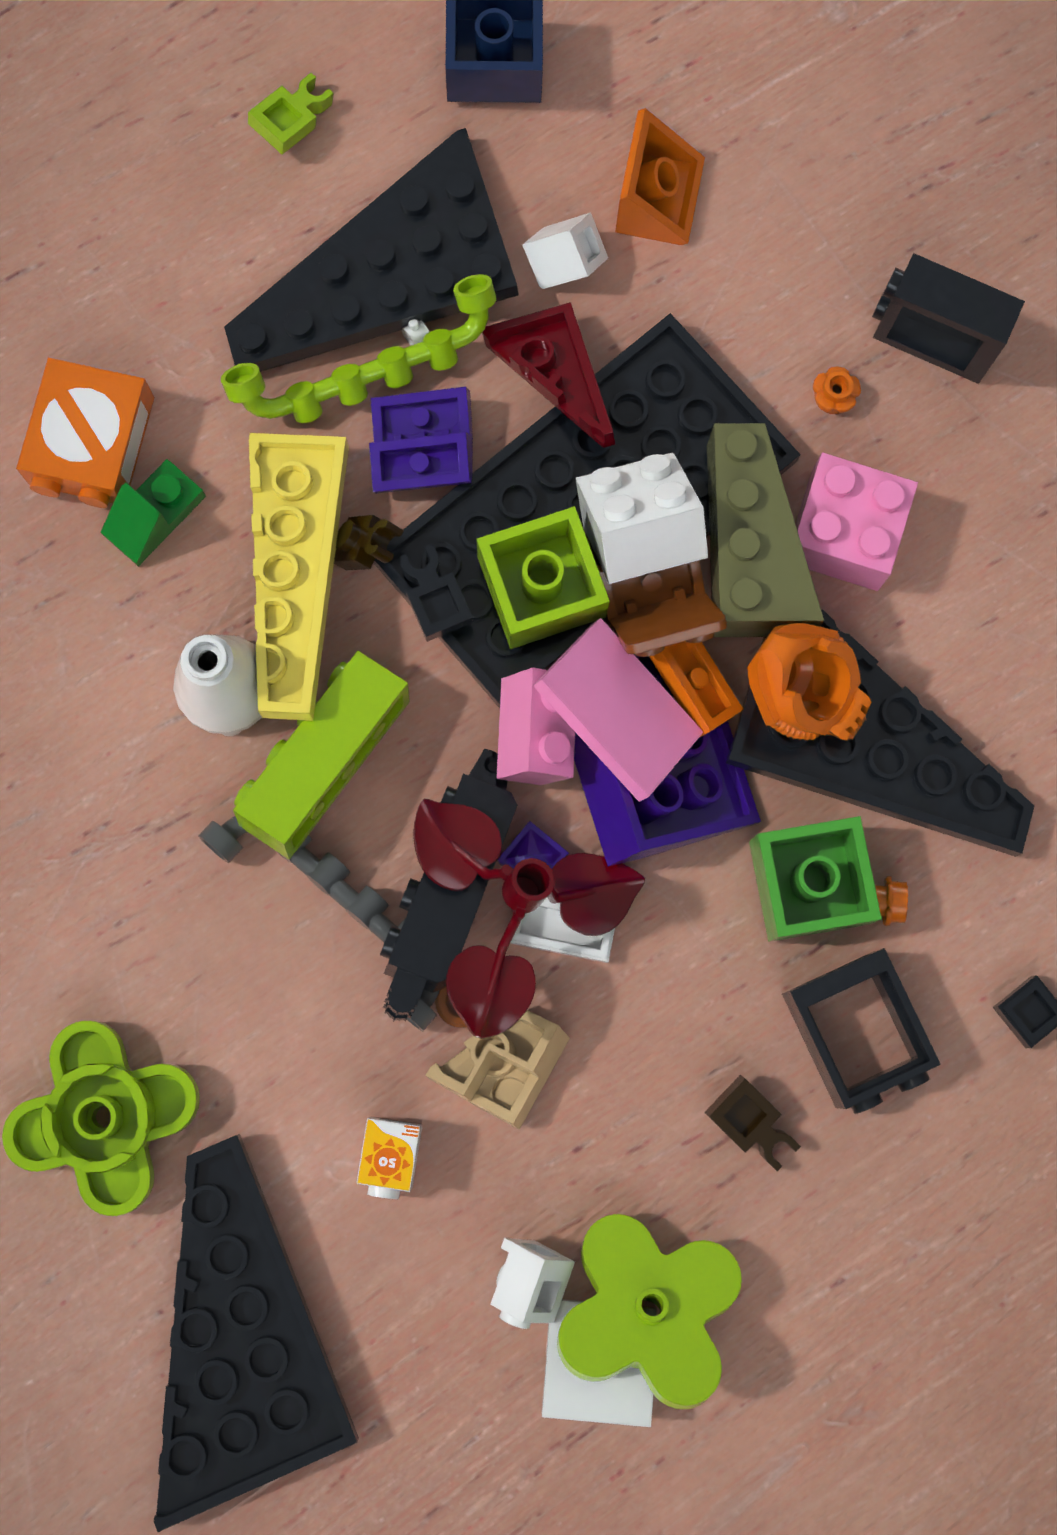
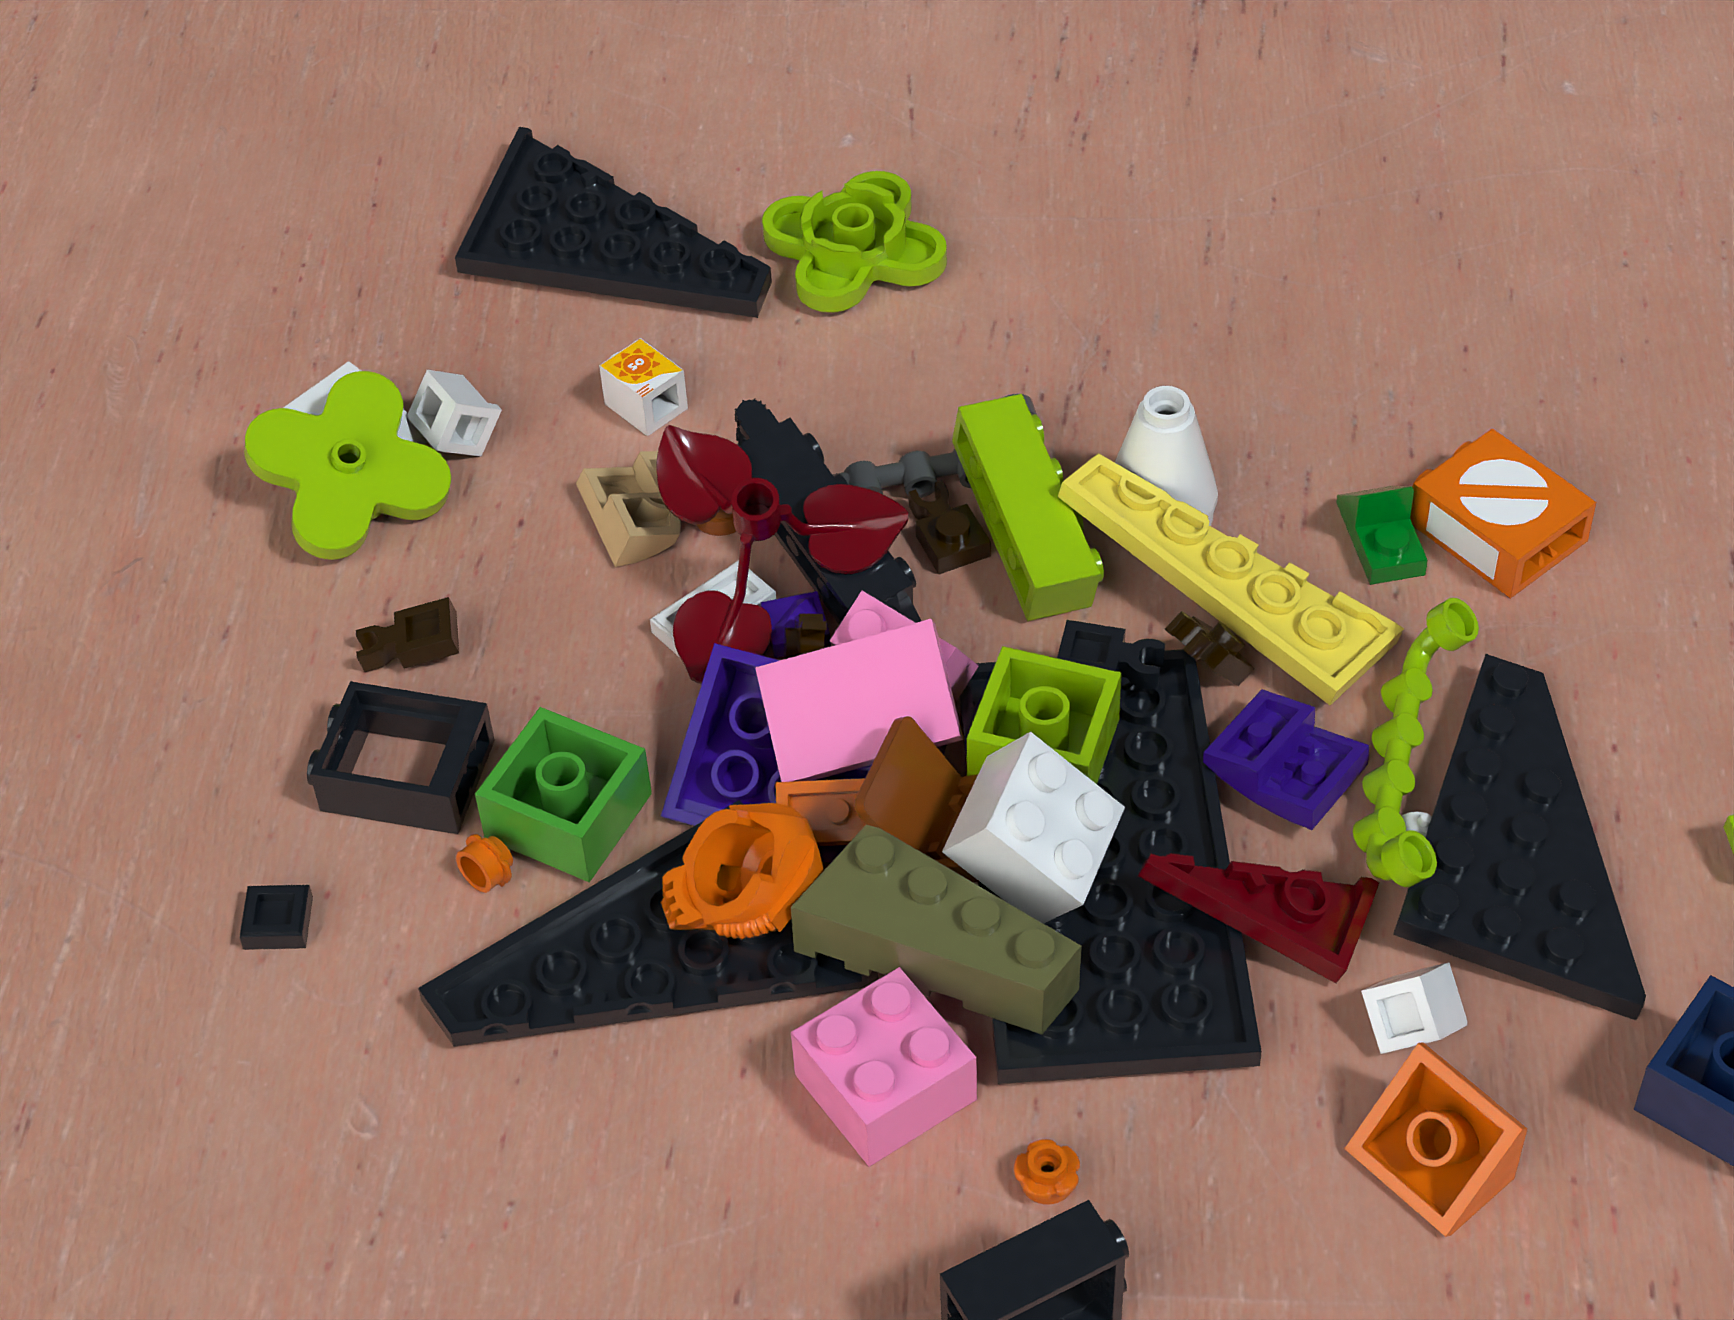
camera: 135 degrees right, 30 degrees down
none -> dark brown plate [784,613,827,659]
none -> dark brown plate [908,480,991,574]

